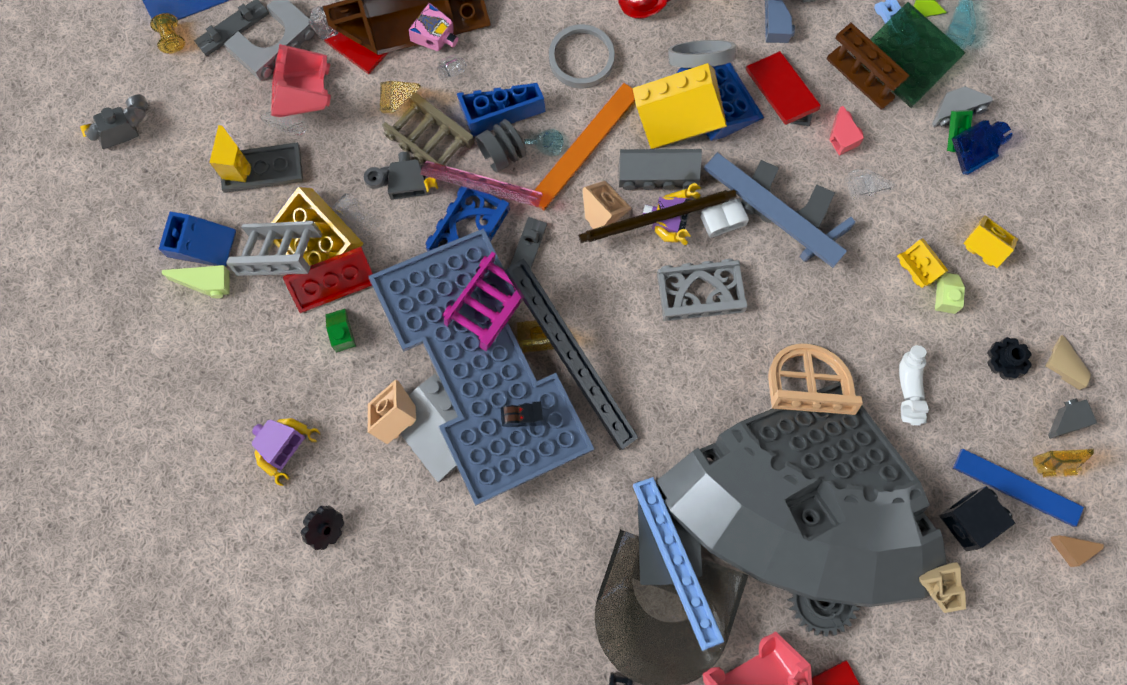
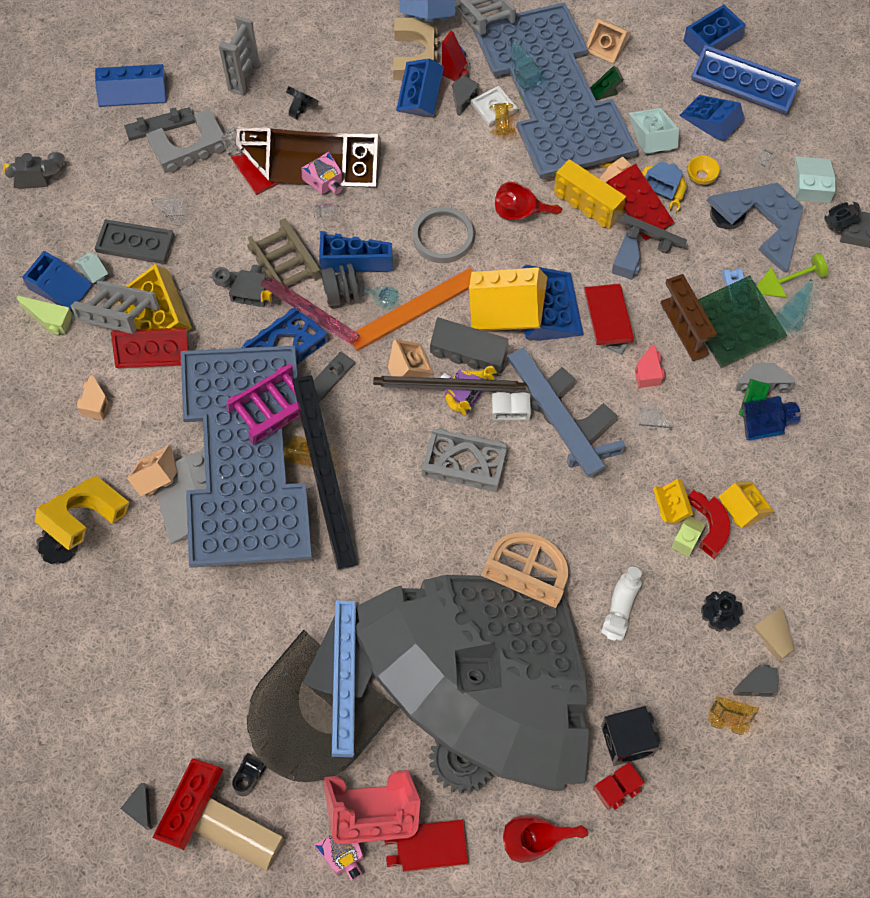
camera: 20 degrees right, 10 degrees down
clear yellow hose [150,13,185,54] -> none
yellow slope [209,125,251,182] -> none
torso [252,418,321,486] -> none
coral windscreen [271,44,331,118] -> none
green slope [325,308,356,353] -> none
clear yellow slope [380,81,422,113] -> none
black leg [500,401,543,427] -> none
light grey piece [668,40,736,68] -> none
tan slope [919,562,966,613] -> none
blue tile [953,449,1084,527] -> none
medium nougat slope [1051,535,1104,567] -> none
none -> yellow arch [34,475,129,550]
none -> light aqua slope [74,252,108,283]
none -> light nougat slope [77,375,109,420]
none -> red hat [503,815,589,863]
none -> red piece [593,762,645,810]
none -> red arch [688,489,730,560]

